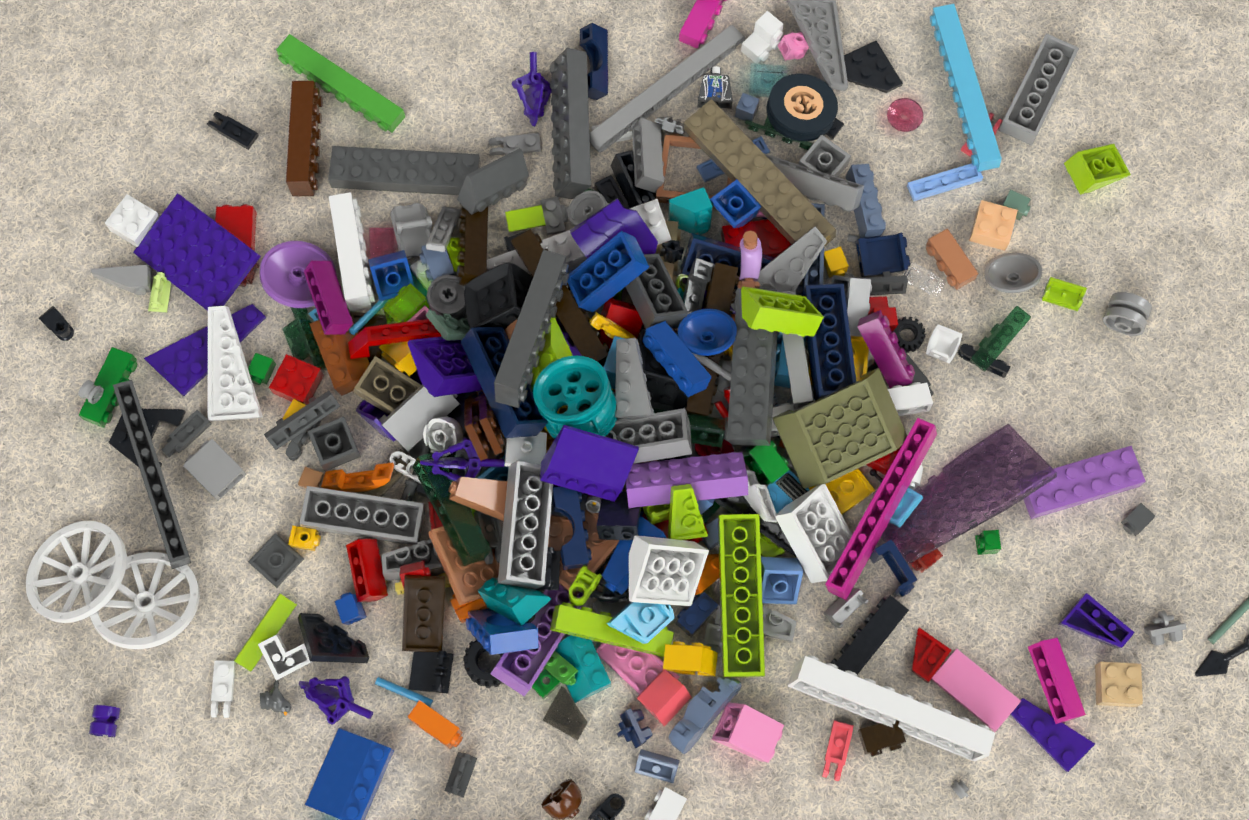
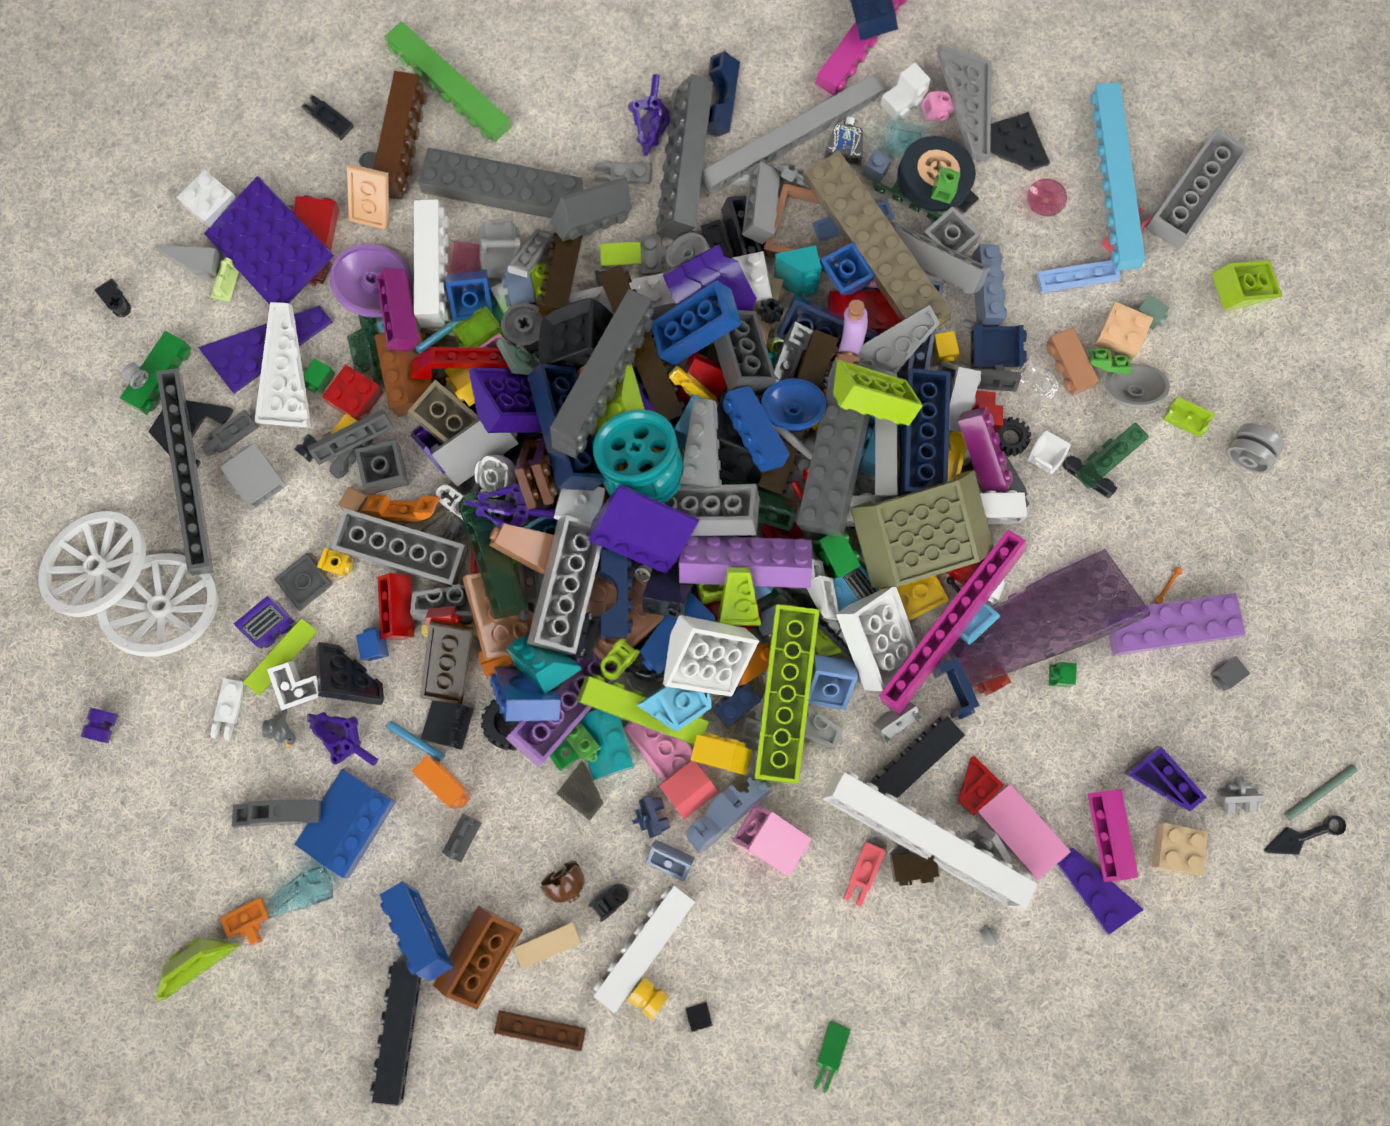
camera: 10 degrees right, 5 degrees up
none -> dark grey slope [232,800,321,828]
none -> slope [233,596,295,649]
none -> black wheel [294,434,317,462]
none -> light nougat tile [347,164,389,230]
none -> dark grey piece [359,152,376,169]
none -> bright green brick [931,167,960,204]
none -> light grey hinge [967,825,1012,863]
none -> bright green slope [1089,348,1132,374]
none -> orange hinge [1155,567,1182,604]

